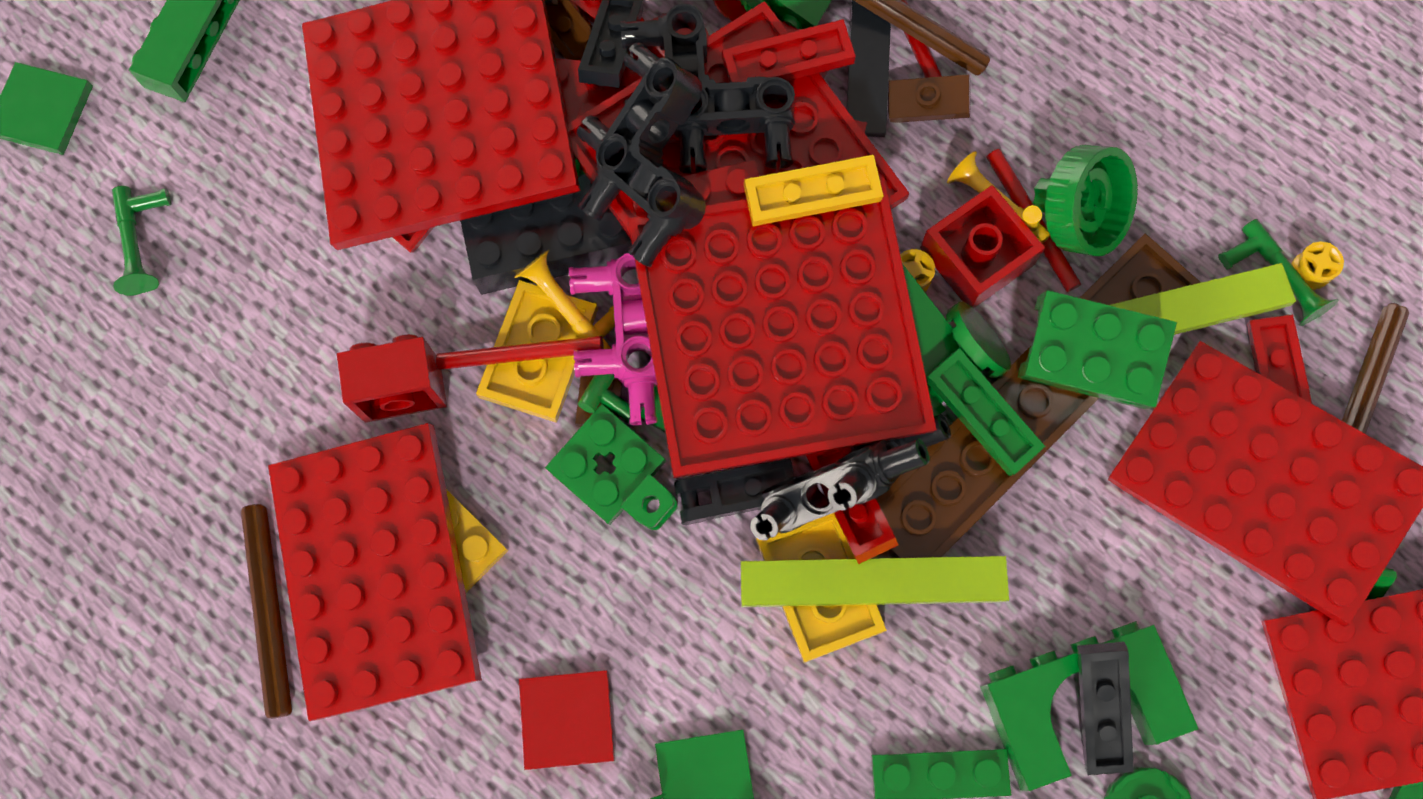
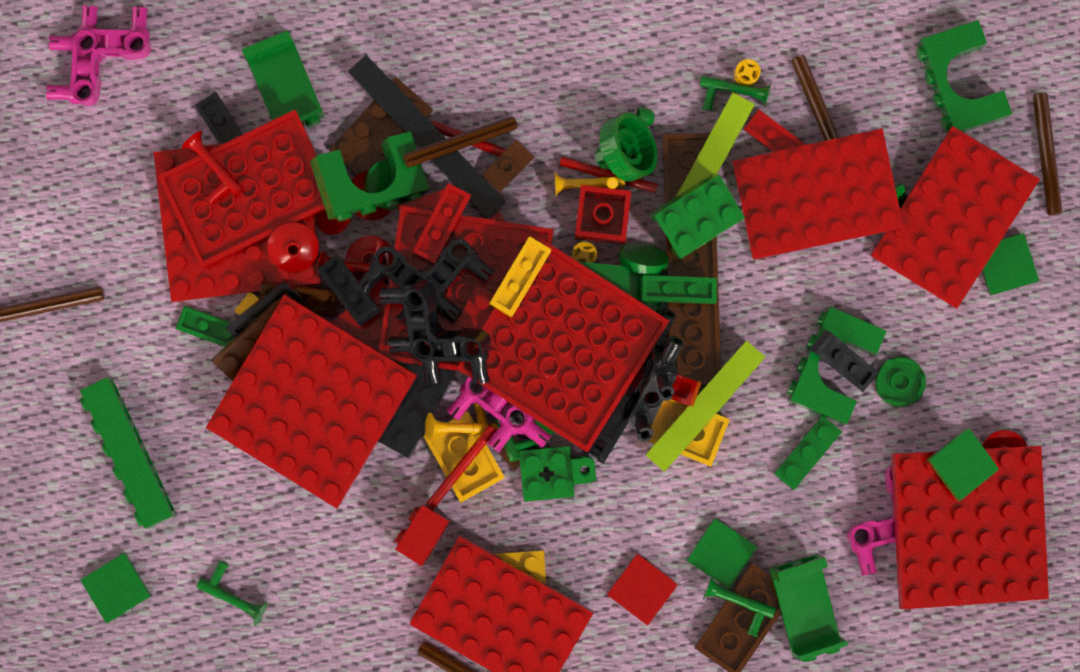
camera: 50 degrees left, 10 degrees up
none -> green hinge [636,107,655,126]

